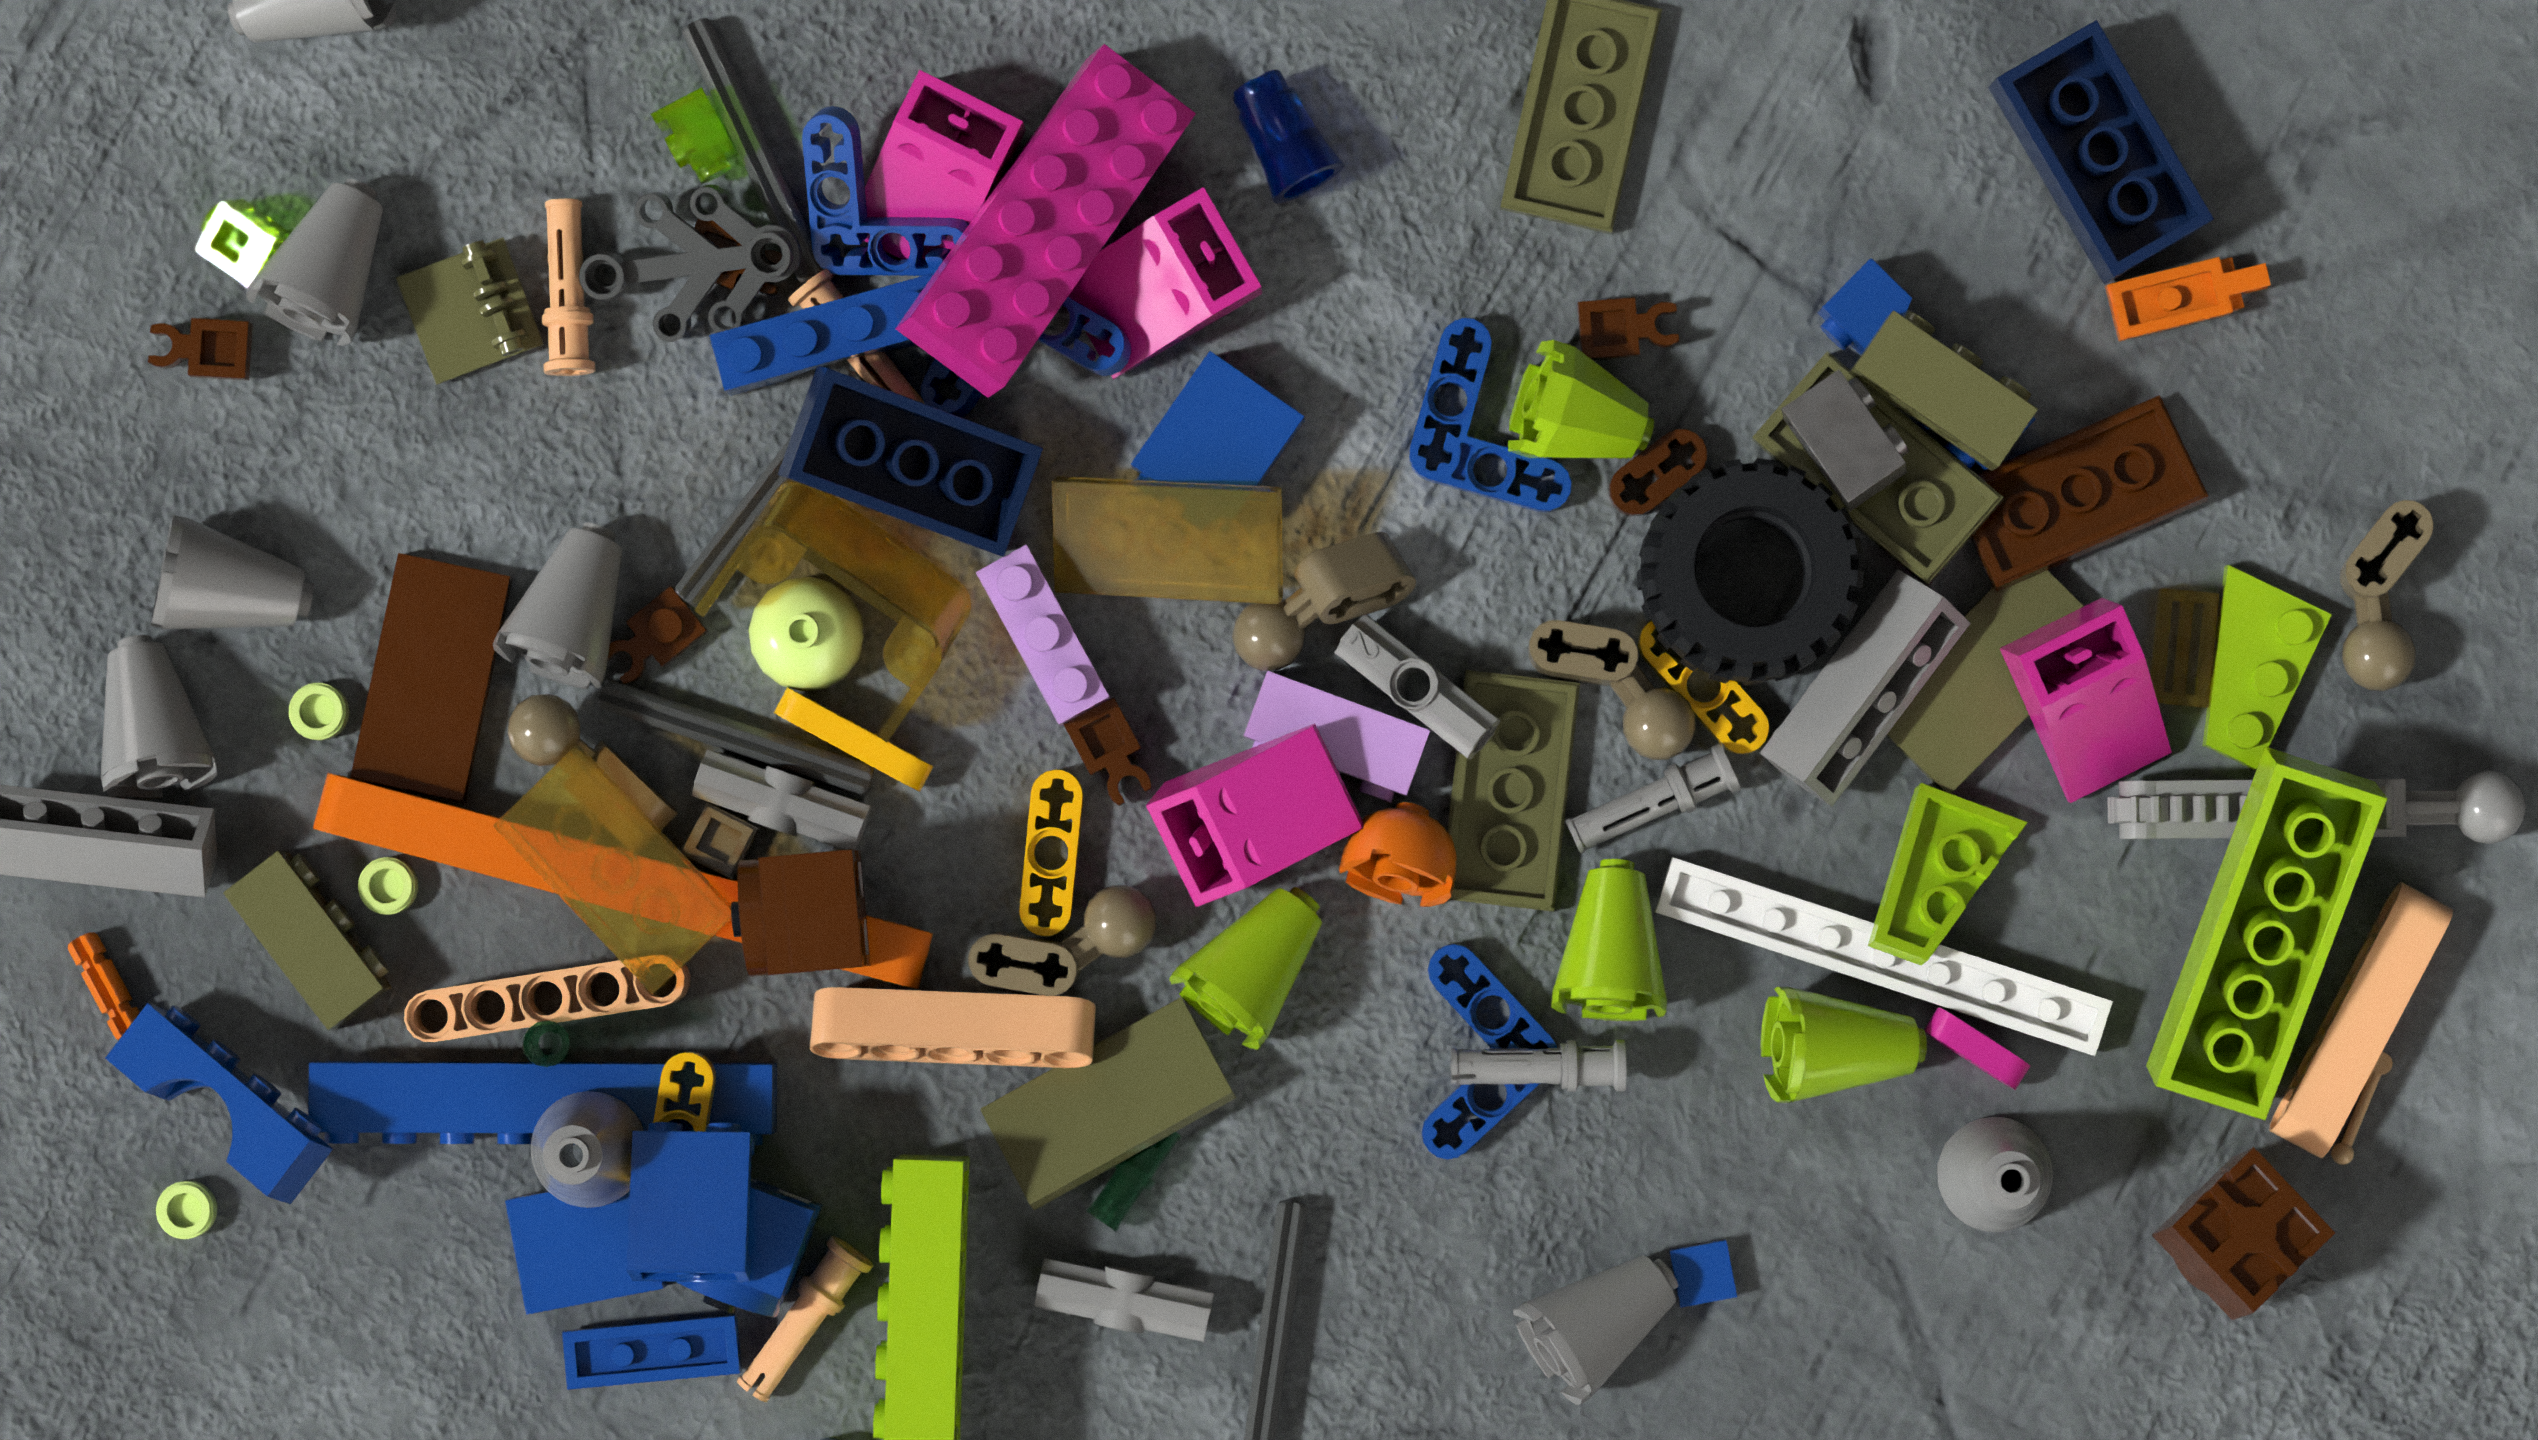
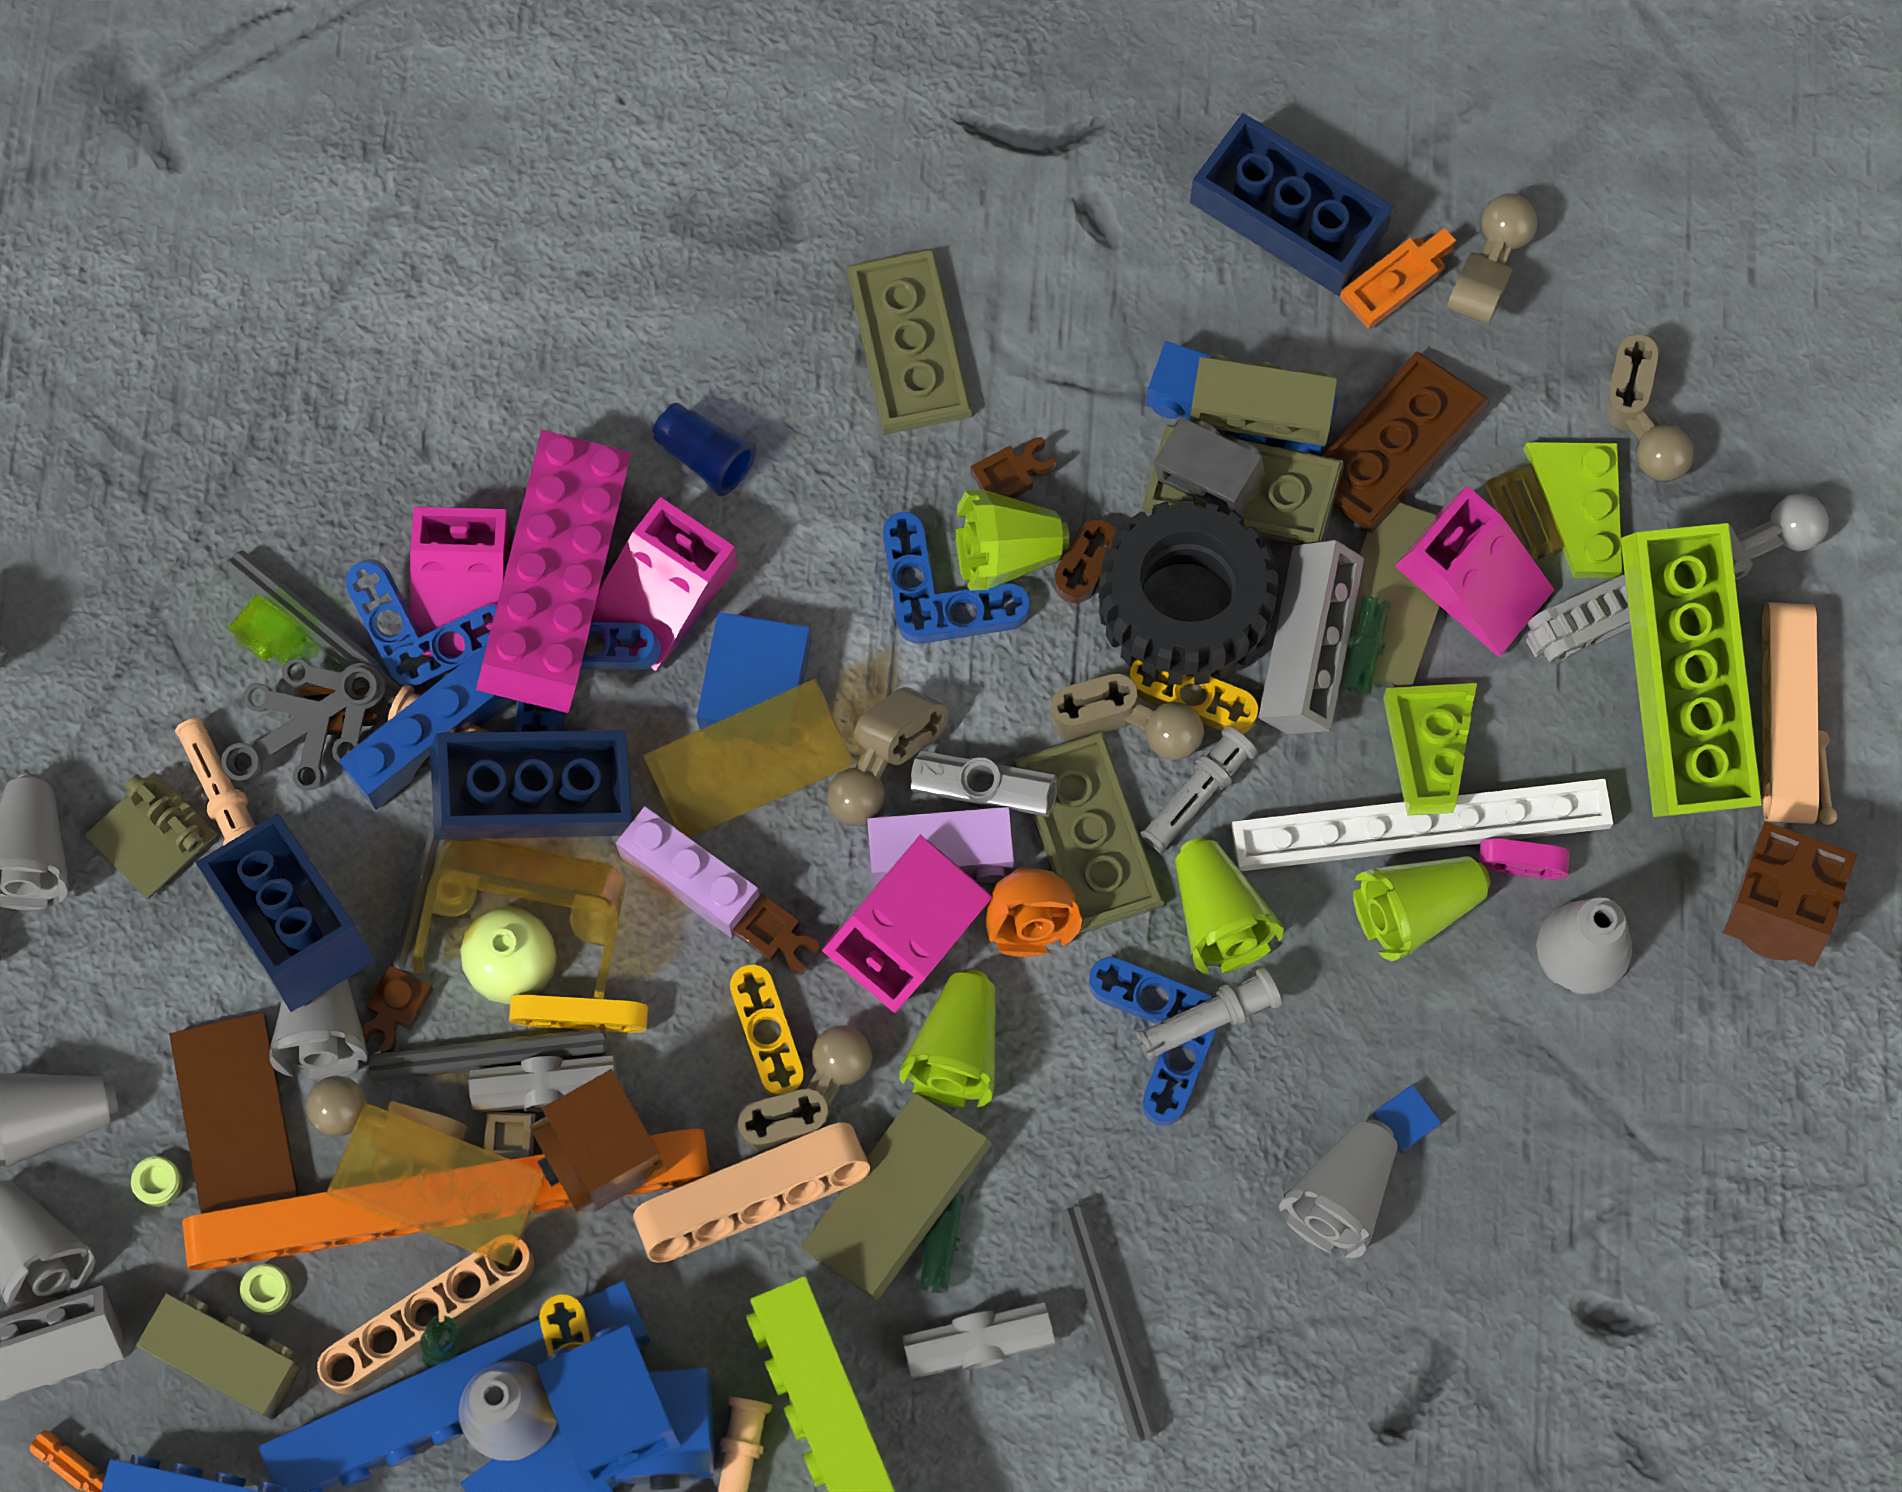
camera: 30 degrees left, 15 degrees down
none -> dark blue brick [196,813,375,1012]
none -> clear green pin [1342,597,1391,695]
none -> dark tan beam [1446,193,1538,325]

